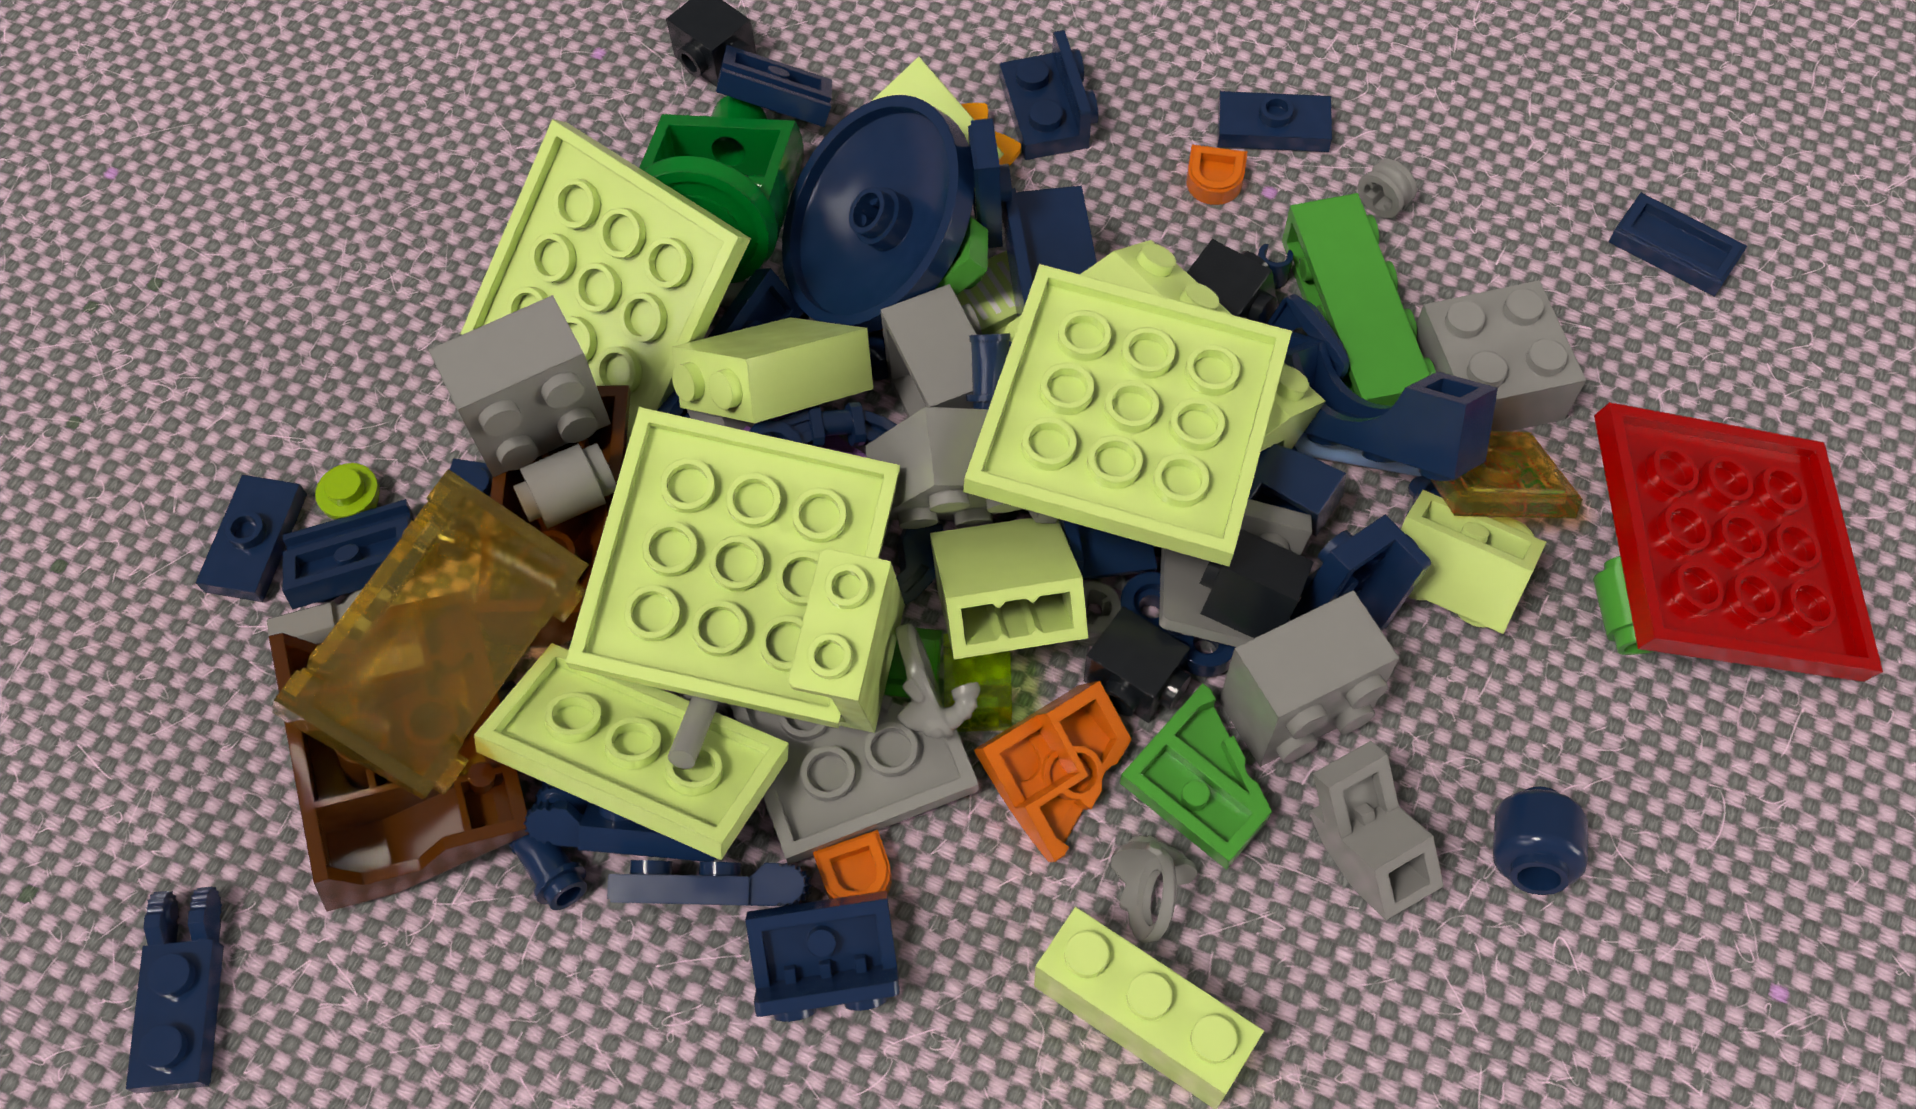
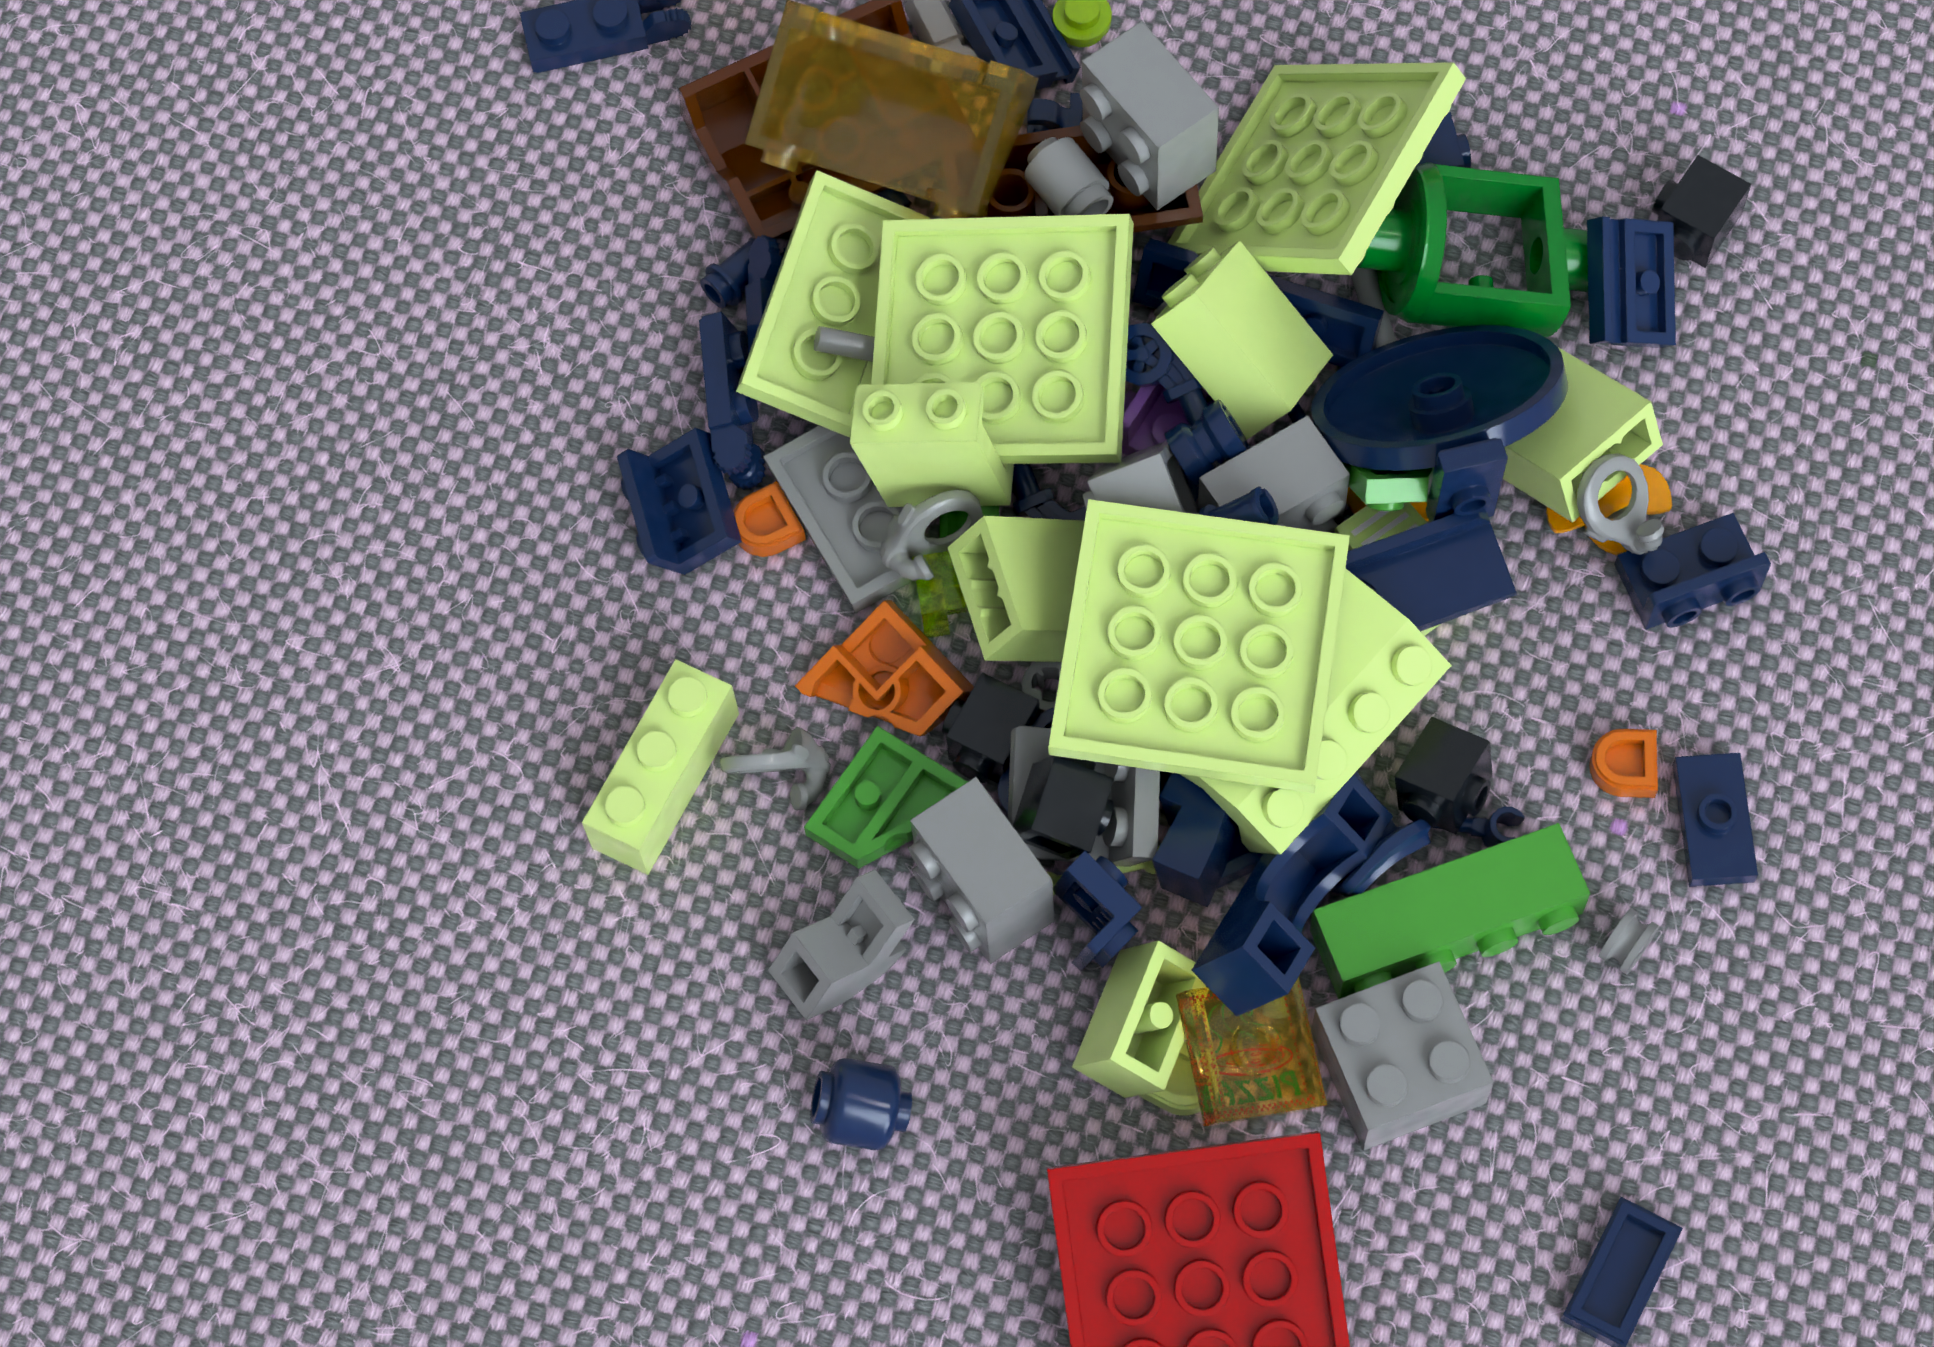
camera: 85 degrees right, 5 degrees up
none -> dark blue wheel [1164,399,1250,487]
none -> light grey piece [1577,453,1664,555]

